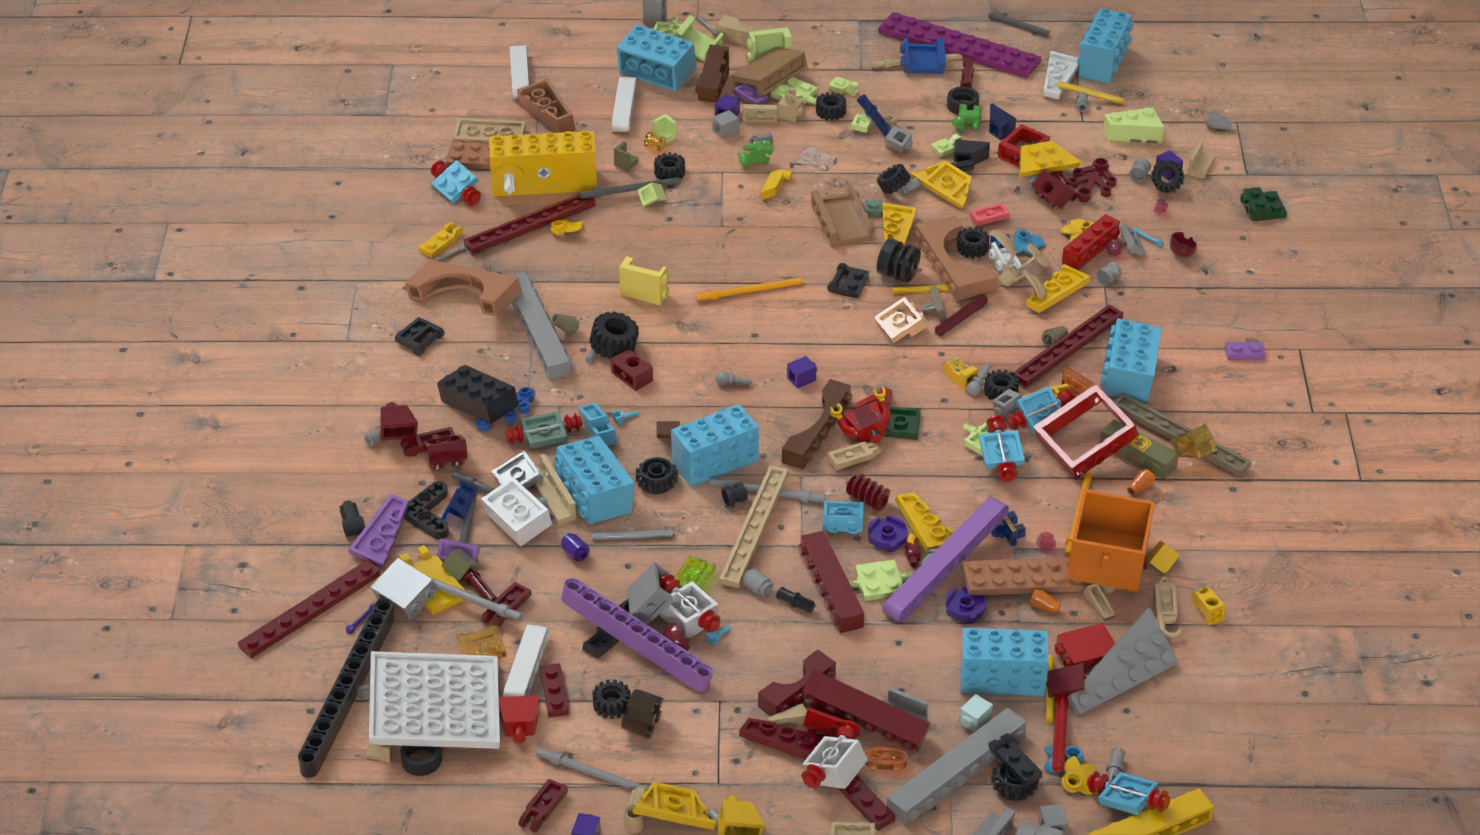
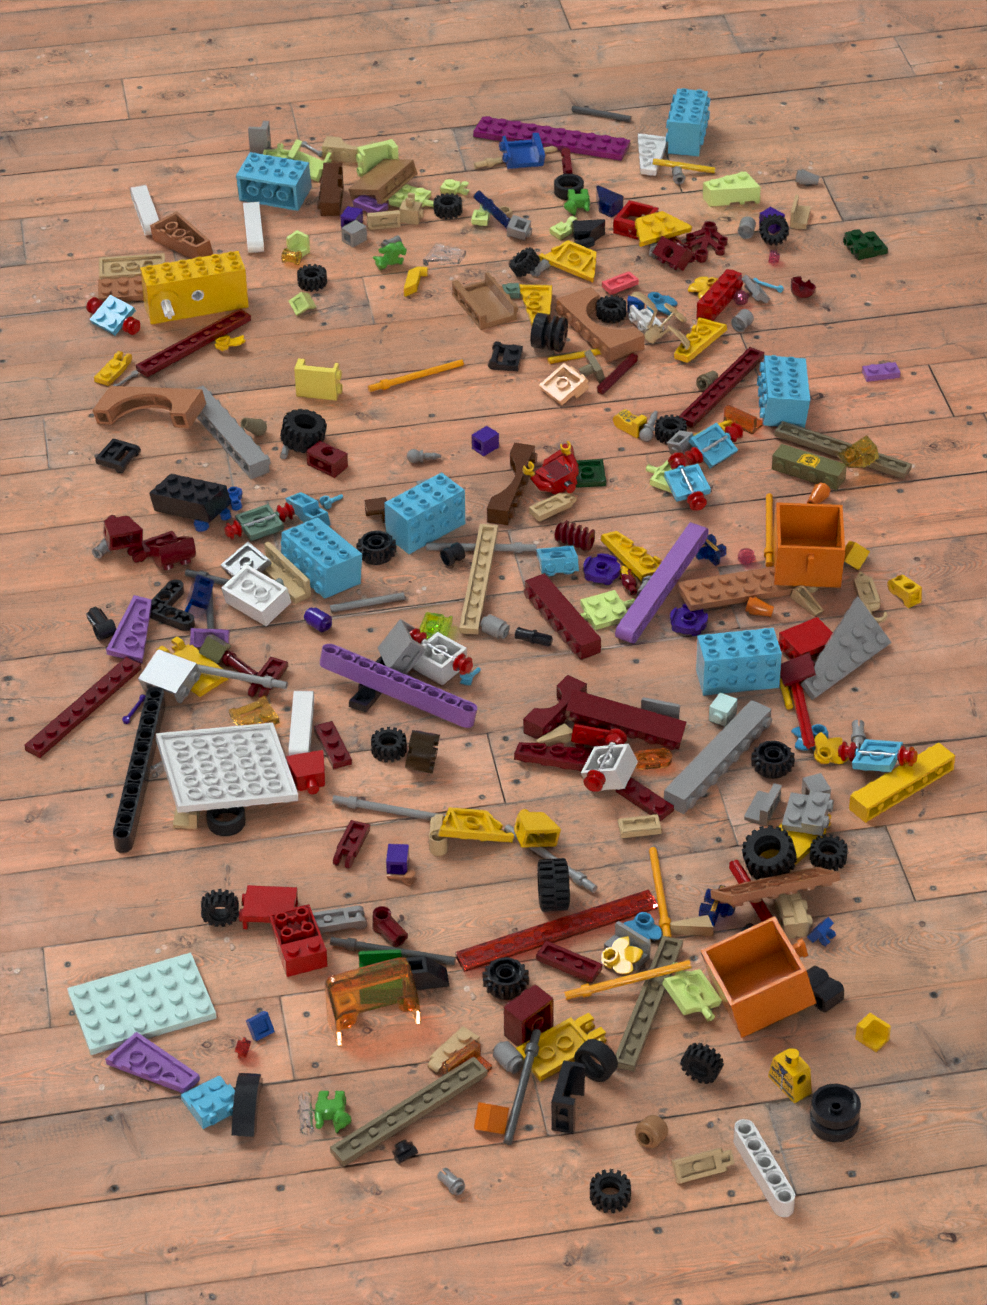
camera: 10 degrees left, 0 degrees up
dark grey bar [580,177,680,199] -> none
olive panel [614,141,638,171] -> none
dark red hair [662,623,690,651] -> none
black plate [988,733,1043,787] -> none
red window [1033,384,1139,479] -> none

